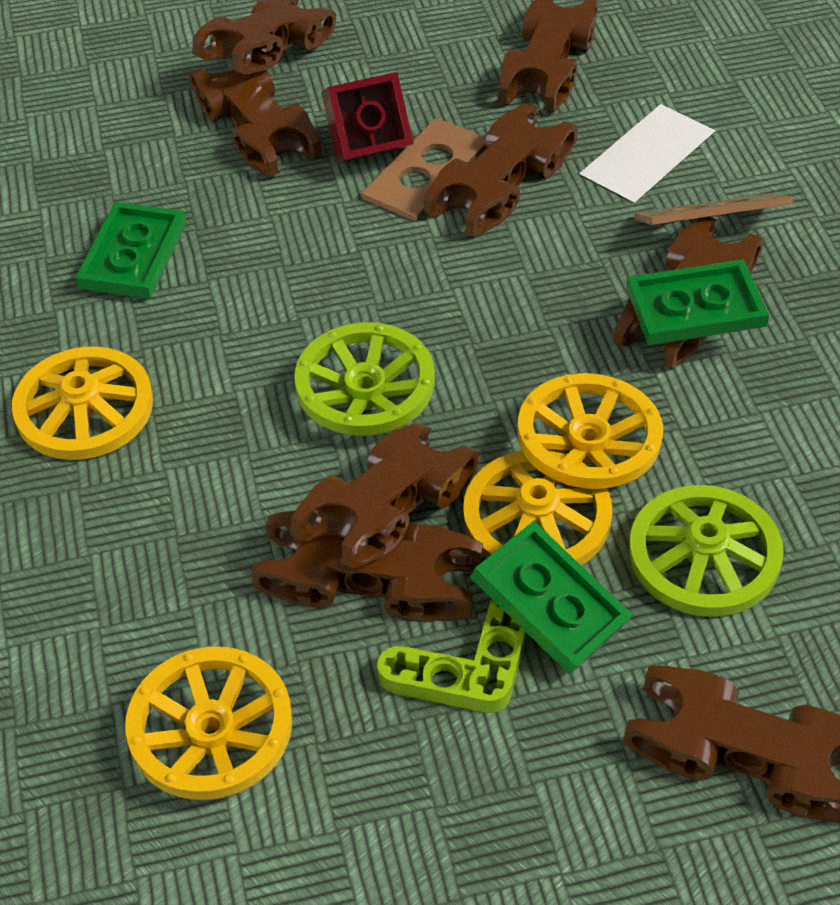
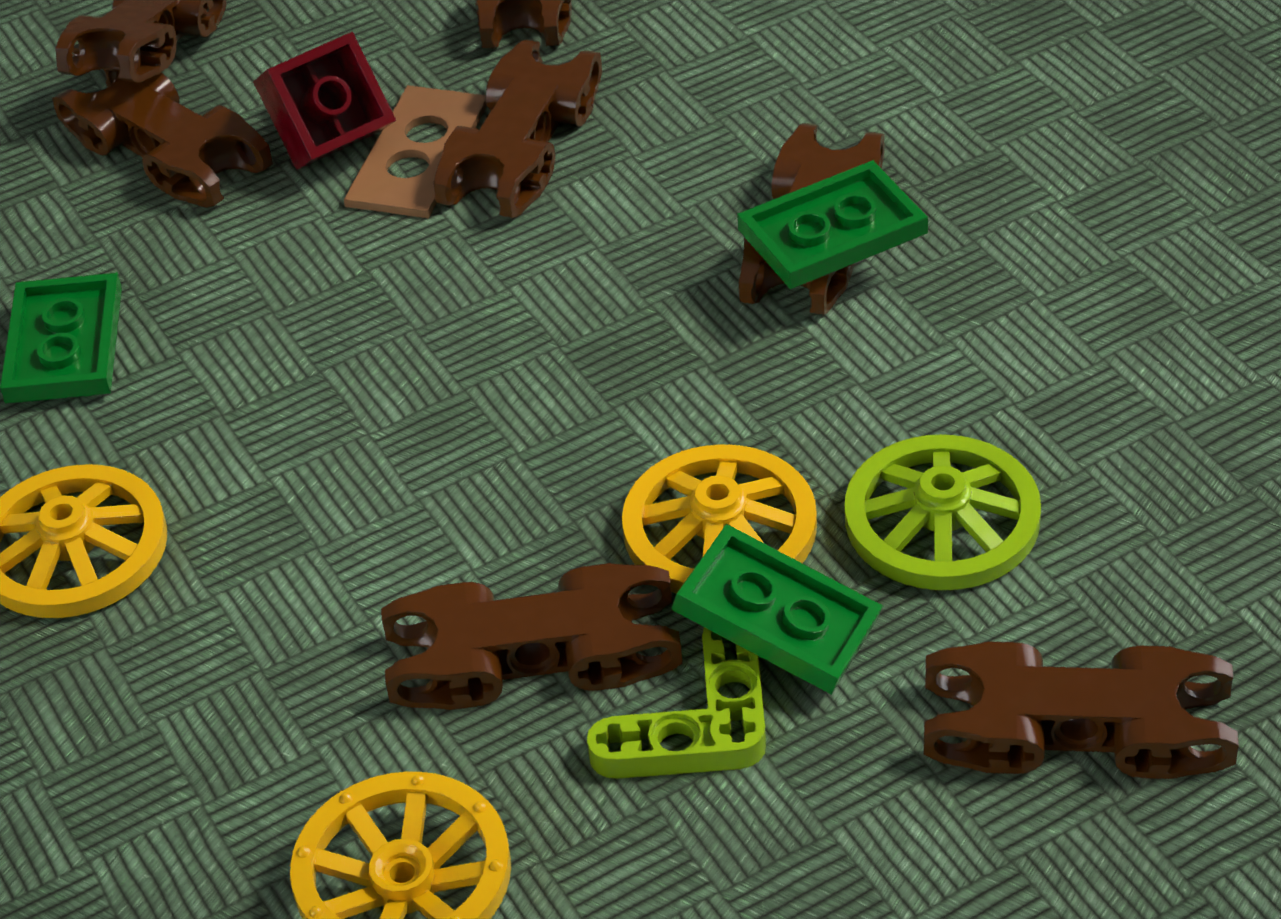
camera: 15 degrees left, 5 degrees down
reddish brown piece [290,423,479,568] -> none
lime wheel [294,322,435,436] -> none
yellow wheel [517,373,663,489] -> none
white sticker [579,104,716,203] -> none
medium nougat piece [634,193,793,225] -> none

